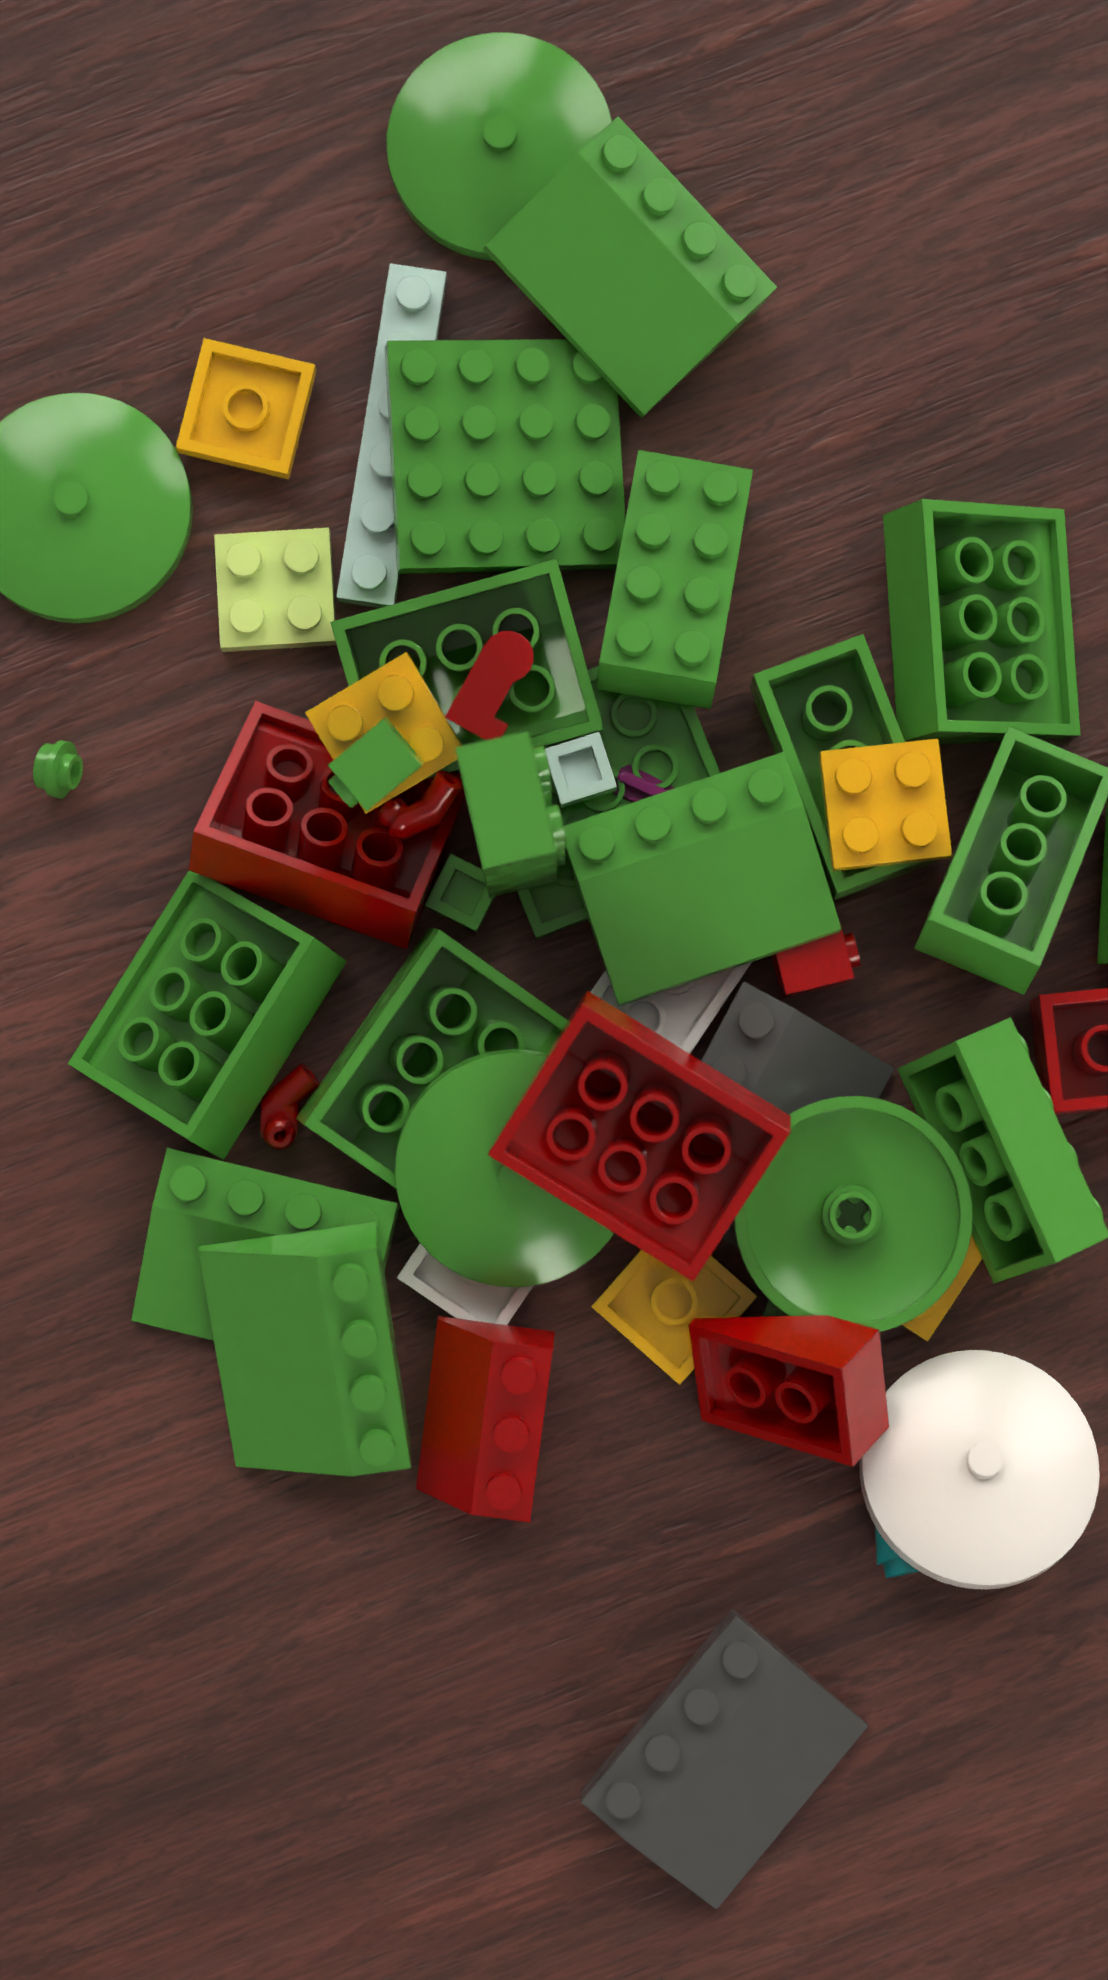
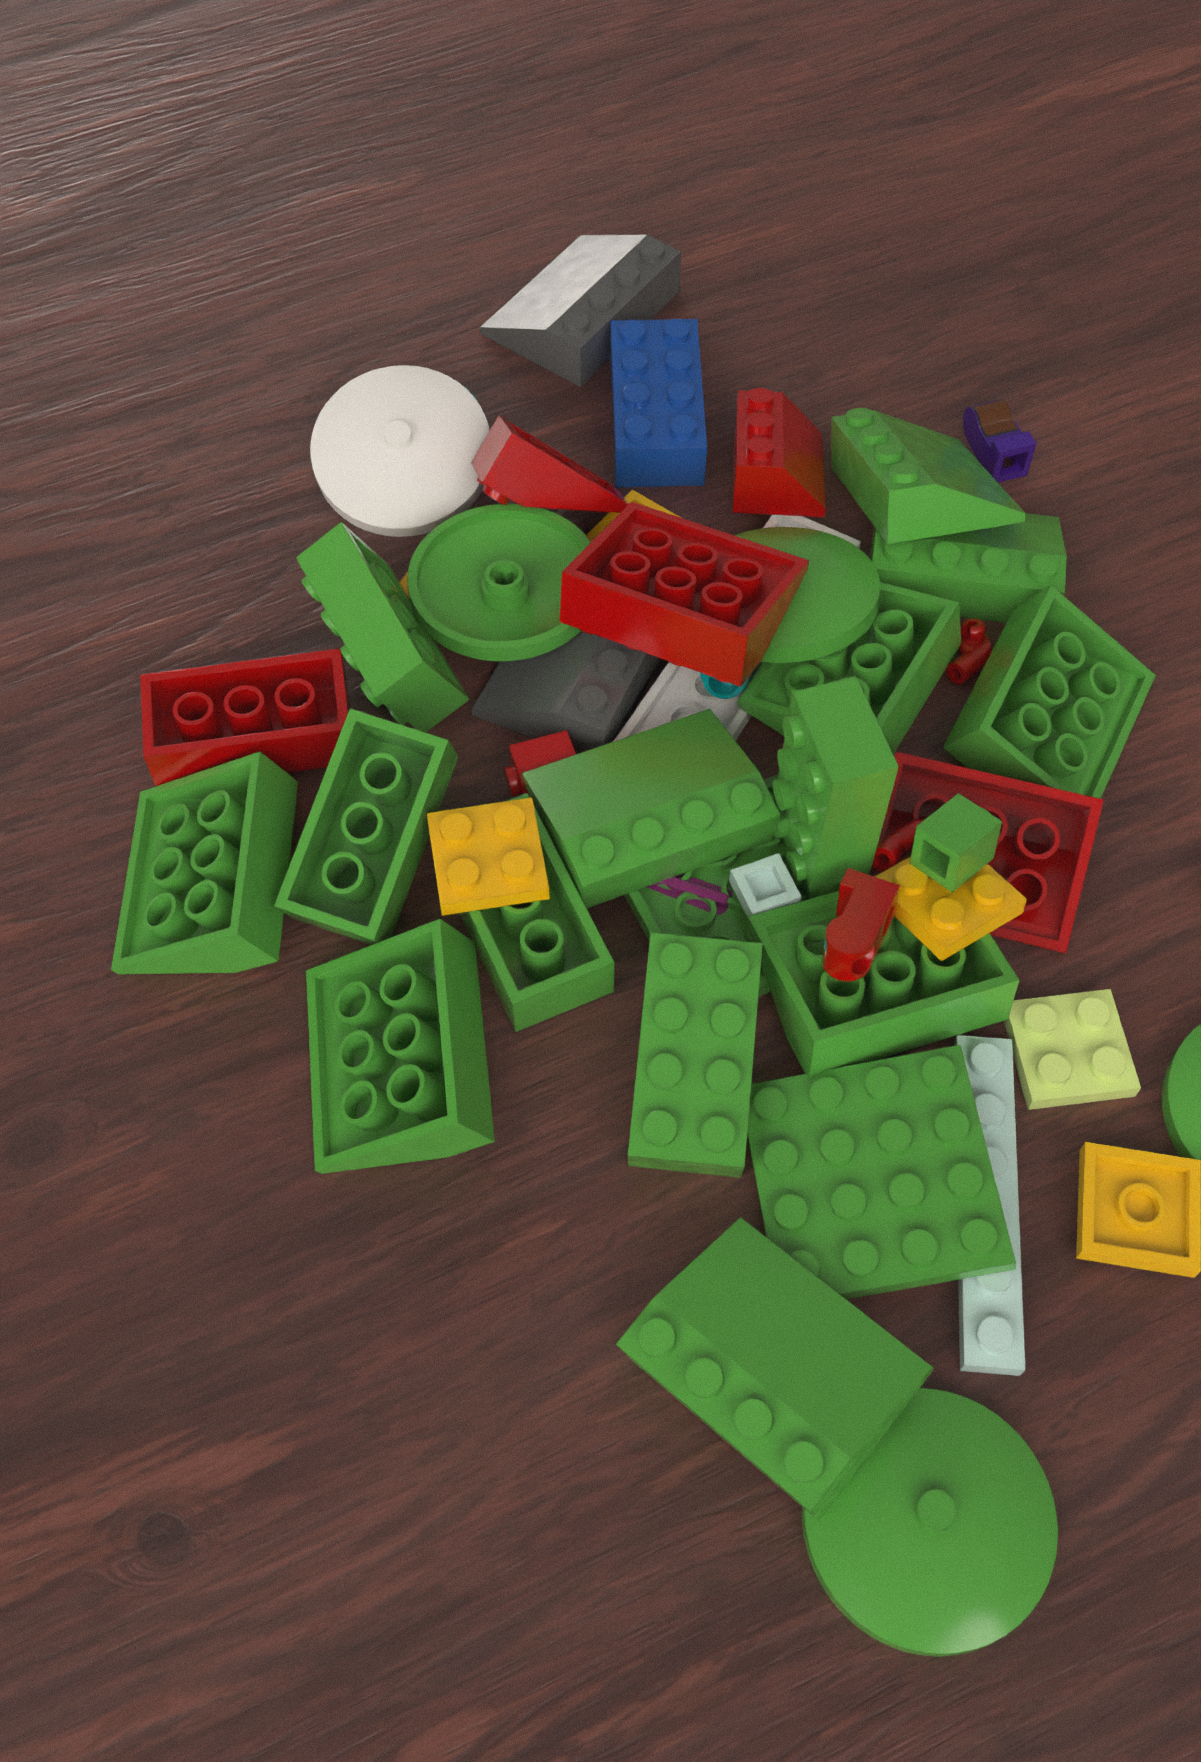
camera: 175 degrees right, 25 degrees down
none -> blue brick [610,319,707,487]
none -> dark purple leg [963,399,1037,483]

